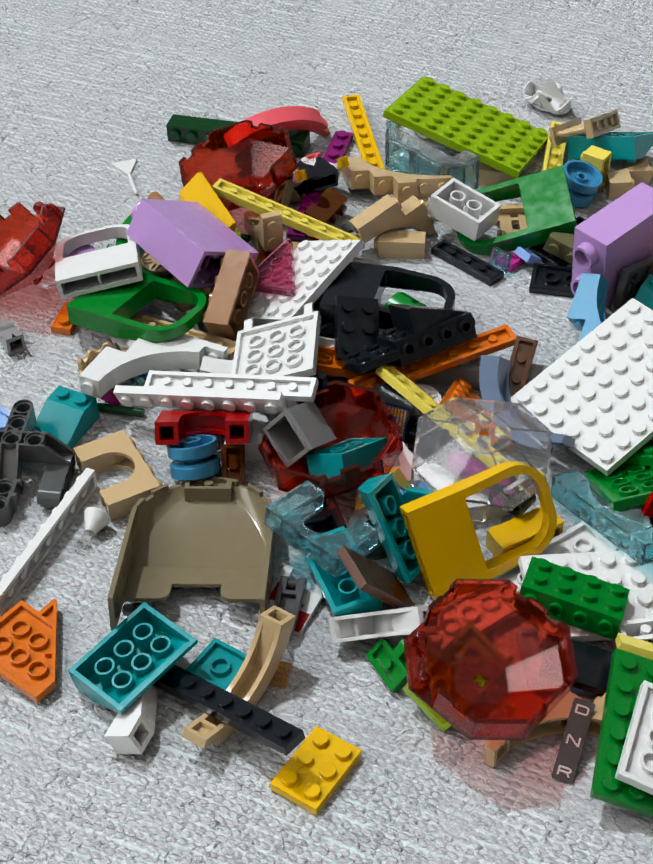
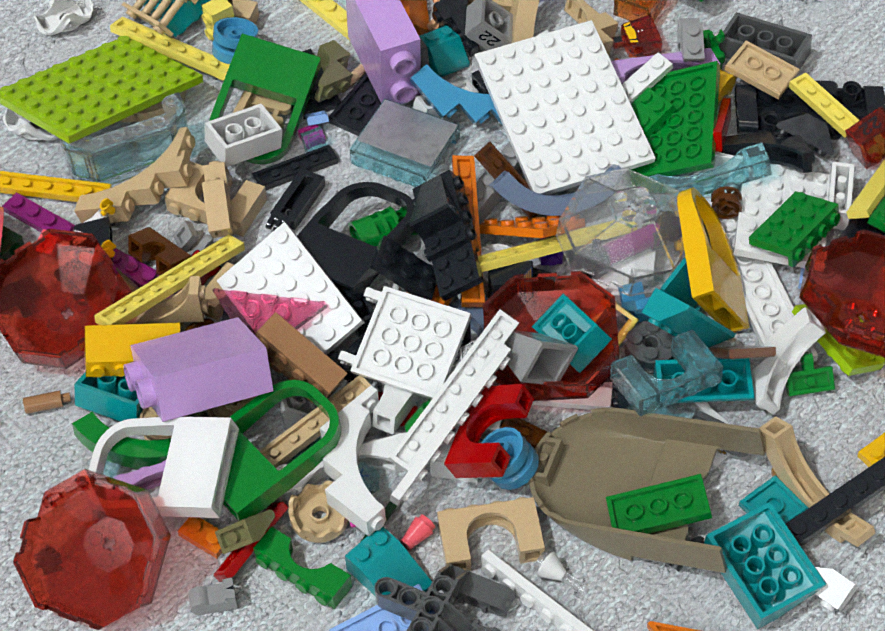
camera: 70 degrees left, 10 degrees up
none -> red tile [214,502,289,582]
none -> olive tile [214,510,275,554]
none -> green arch [253,527,352,609]
none -> black hinge [266,168,326,231]
none -> flat silver panel [350,99,460,187]
none -> coral cone [400,514,436,551]
none -> green plate [606,474,712,534]
none -> reddish brown wheel [711,186,742,219]

